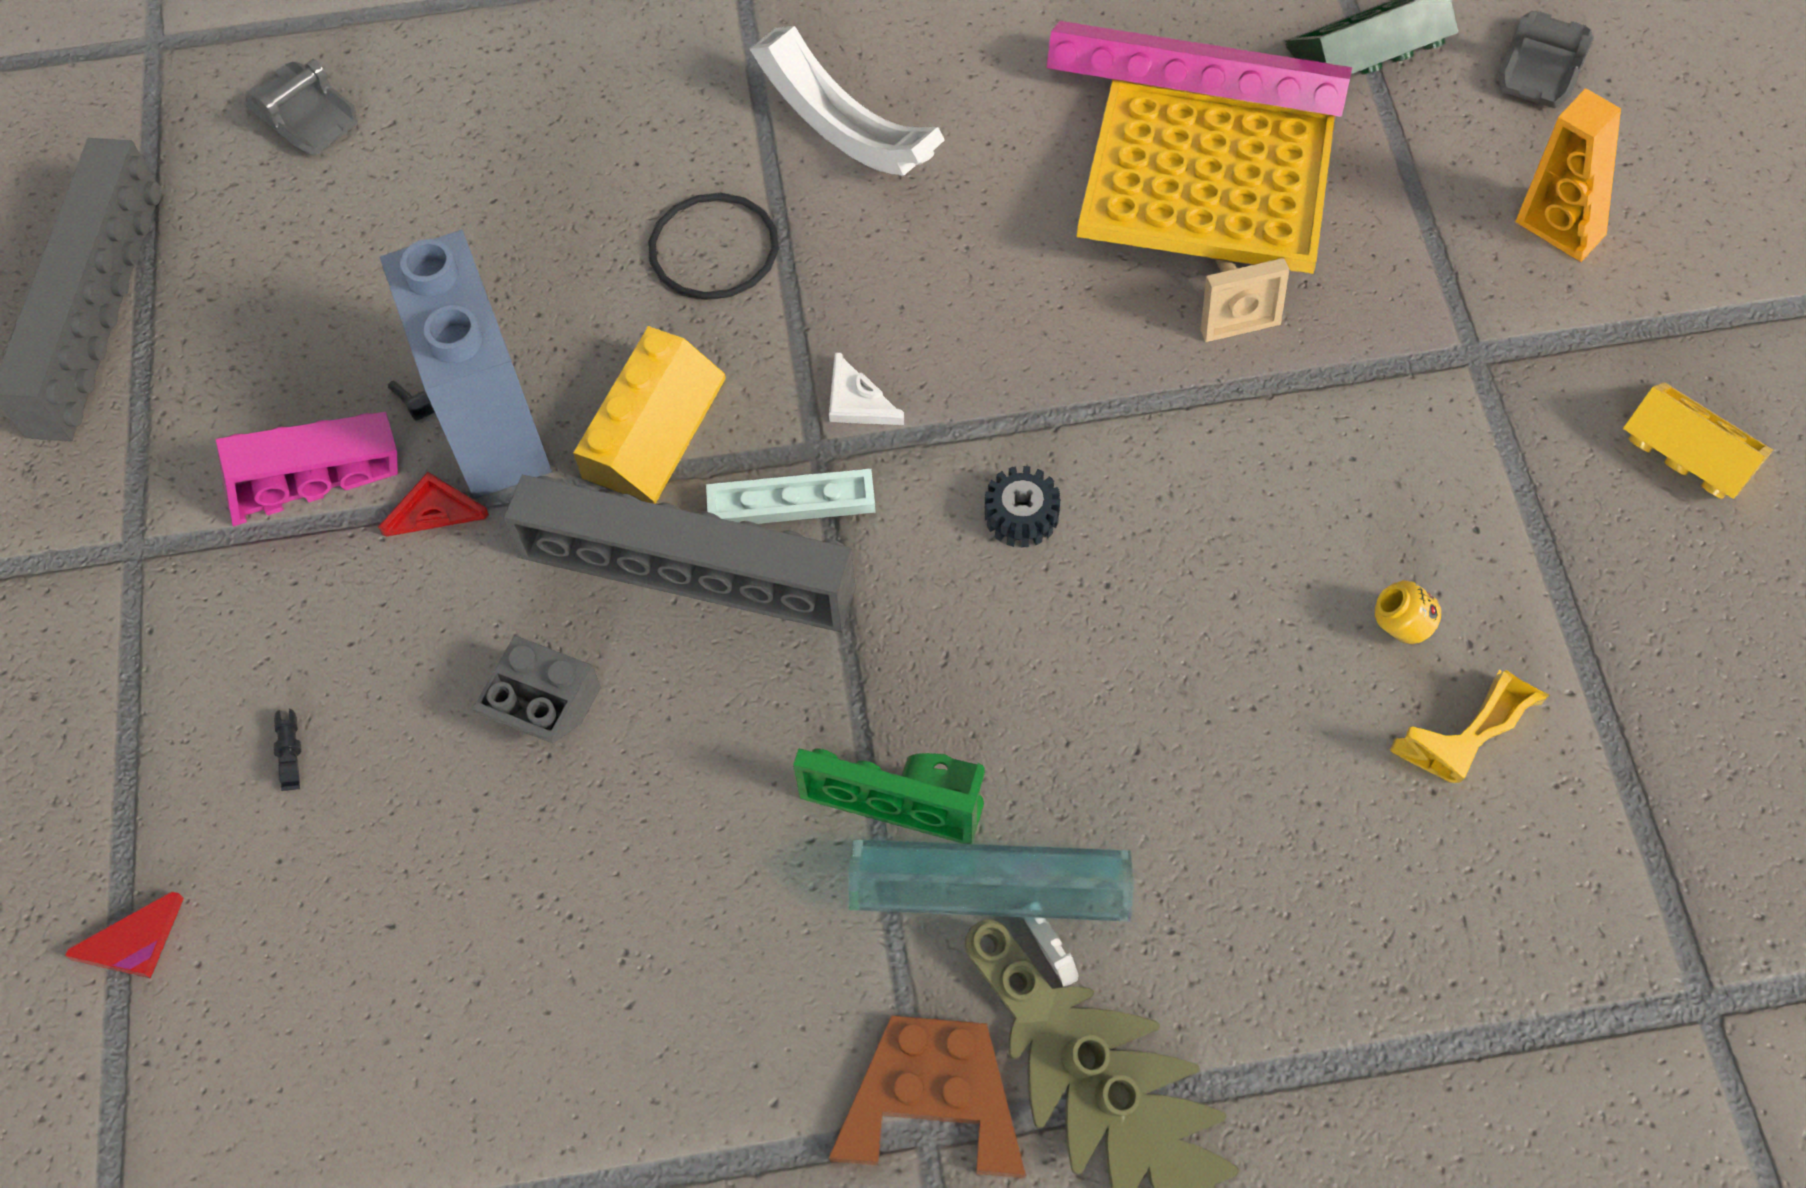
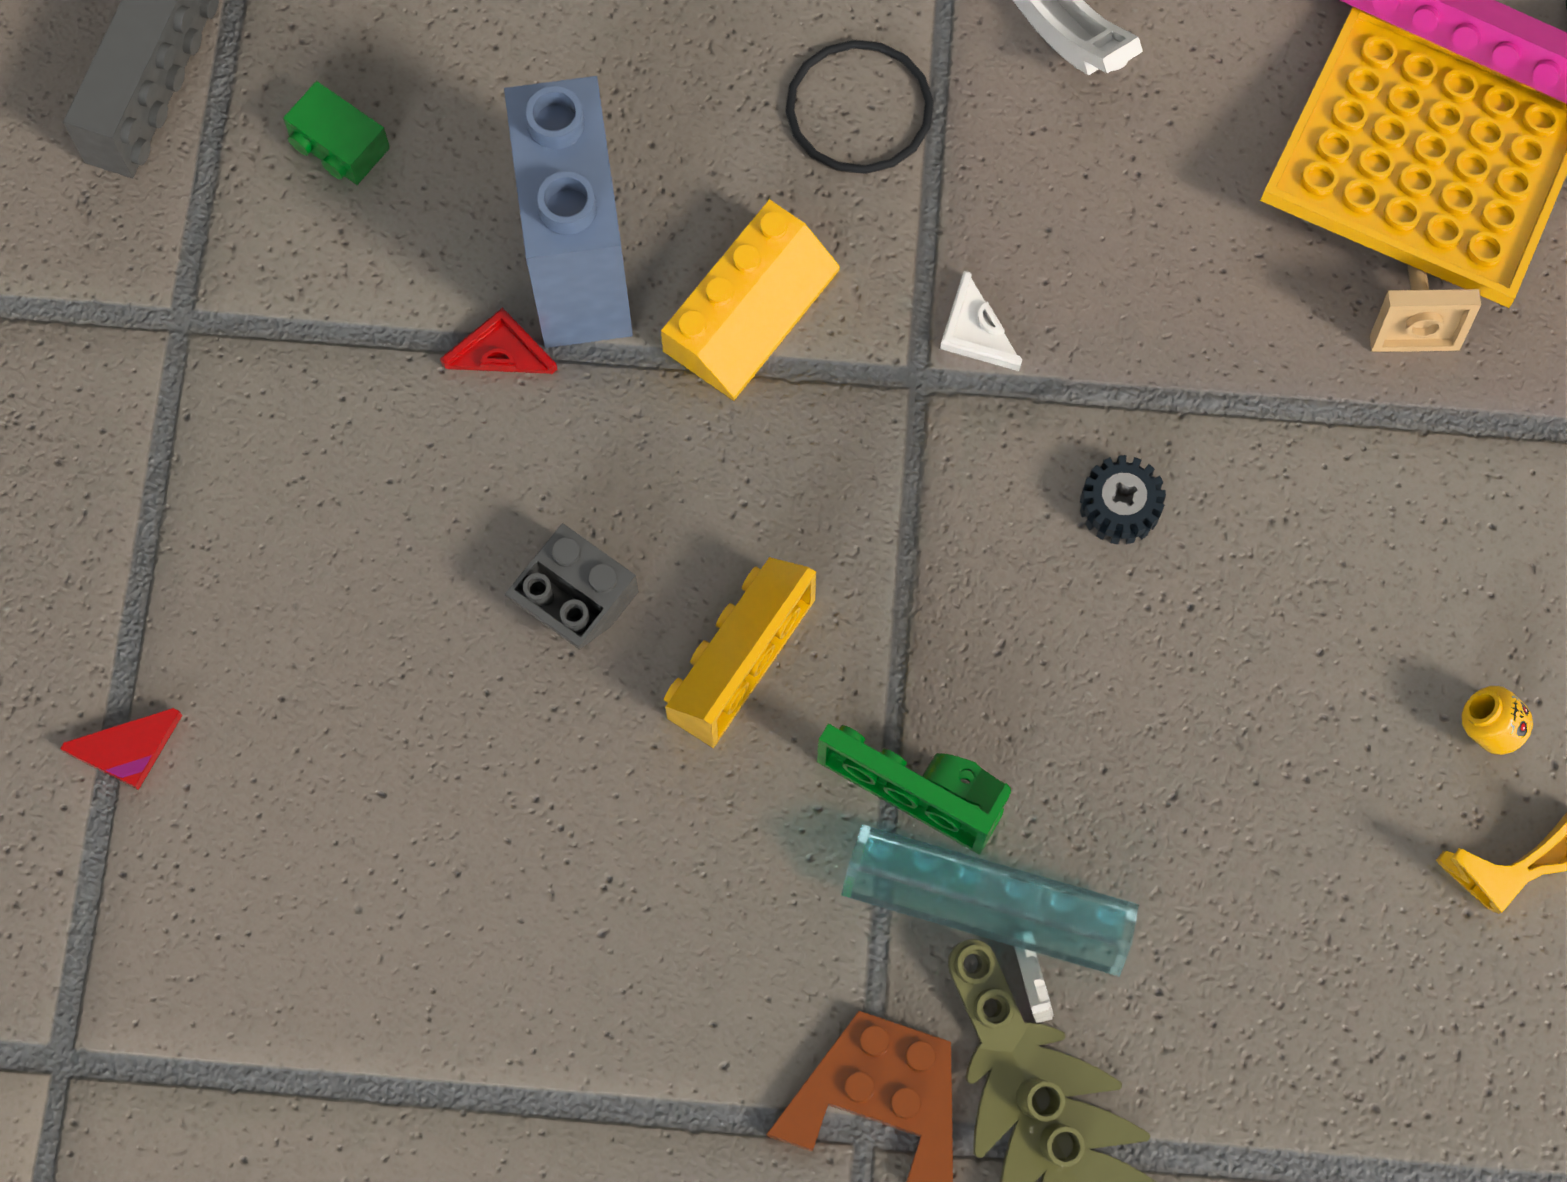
camera: 10 degrees right, 10 degrees up
dark pink wedge [216,411,398,527] -> none
black piece [273,708,302,791] -> none
black hand [388,381,435,421] -> none
dark grey brick [504,474,856,633] -> none
light aqua plate [706,469,876,524] -> none
none -> green brick [283,81,390,185]
none -> yellow slope [664,557,816,748]

